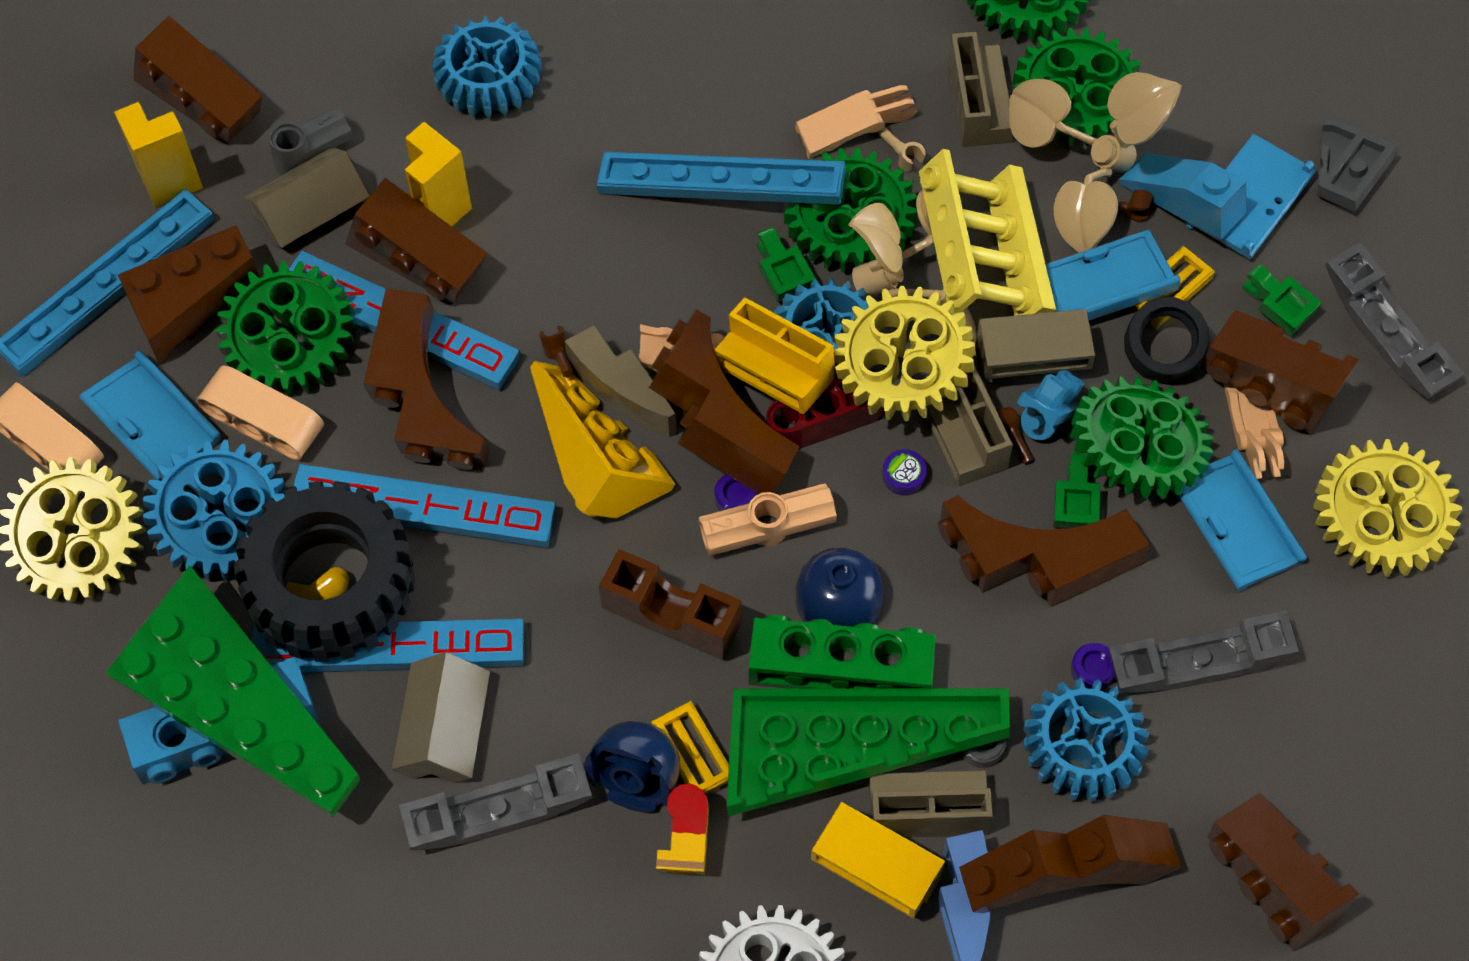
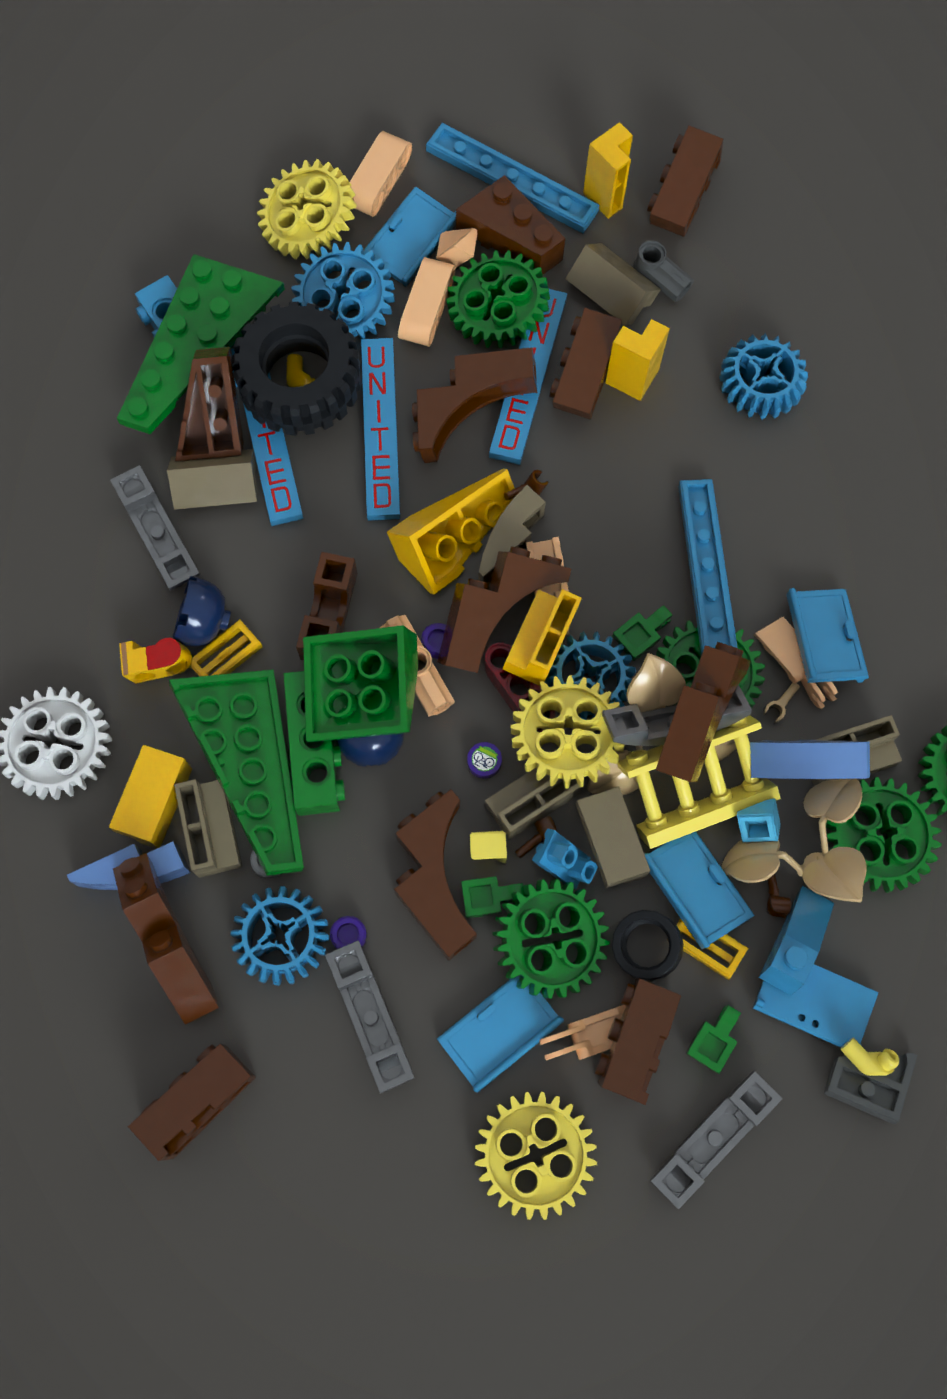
camera: 75 degrees right, 10 degrees up
none -> reddish brown wedge [175,347,244,461]
none -> green slope [303,625,418,742]
none -> light nougat slope [436,228,478,268]
none -> light yellow slope [469,831,507,864]
none -> flat silver slope [602,685,752,746]
none -> reddish brown arch [656,642,751,782]
none -> medium azure slope [737,798,781,842]
none -> medium blue slope [750,740,870,779]
none -> dark azure door [786,588,869,683]
none -> light yellow arm [840,1037,899,1076]

